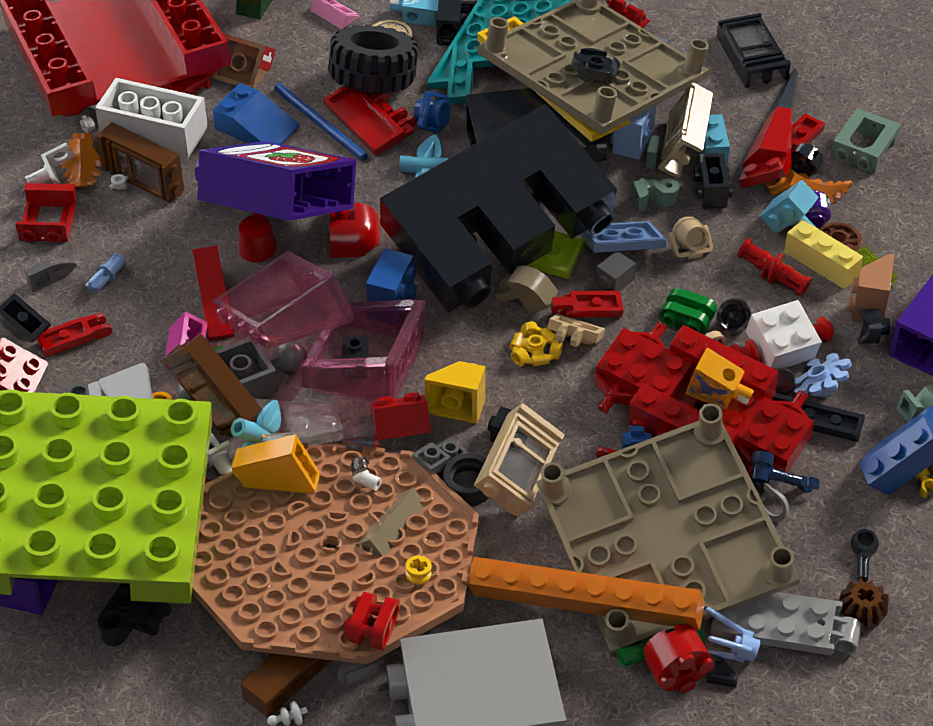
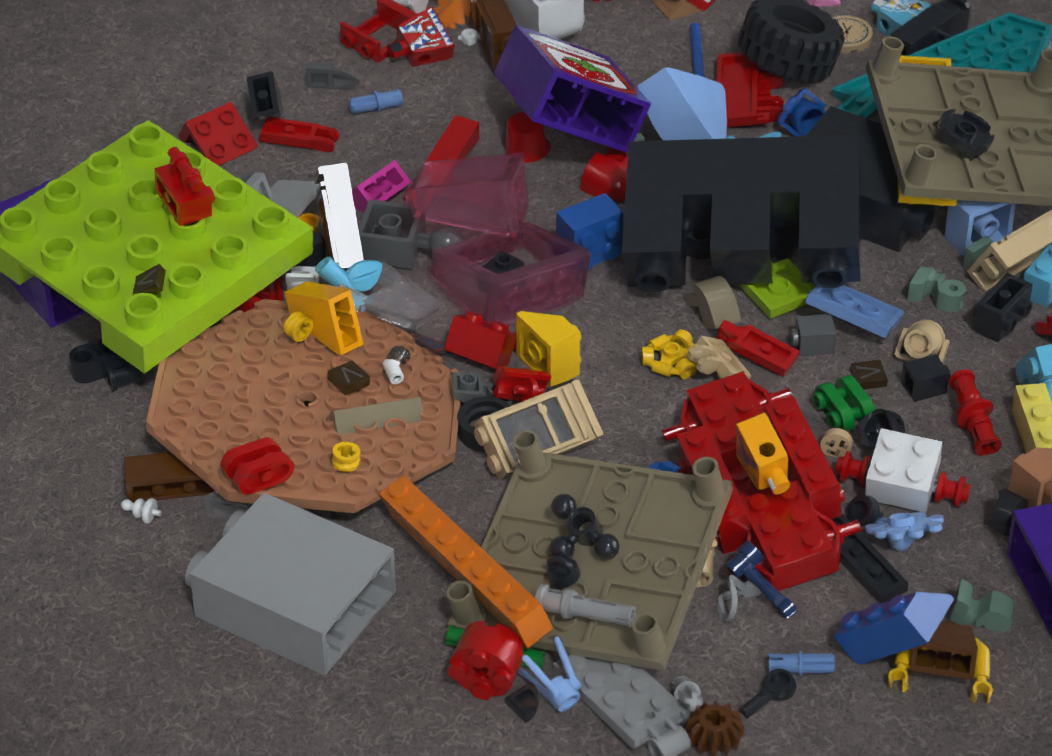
camera: 40 degrees right, 5 degrees down
blue slope [213,83,300,144] -> none
none -> dark brown tile [133,264,166,295]
none -> red brick [154,147,215,226]
none -> yellow bush [283,311,313,342]
none -> dark brown tile [327,360,370,395]
none -> red torso [387,7,455,67]
none -> red hips [493,366,552,402]
none -> light grey pin [535,584,636,627]
none -> black tile [547,556,581,588]
none -> black piece [549,494,620,560]
none -> light blue piece [638,67,727,140]
none -> light grey axle [671,676,703,711]
none -> medium blue axle [769,650,835,677]
none -> dark brown tile [850,360,888,390]
none -> black brick [901,354,951,402]

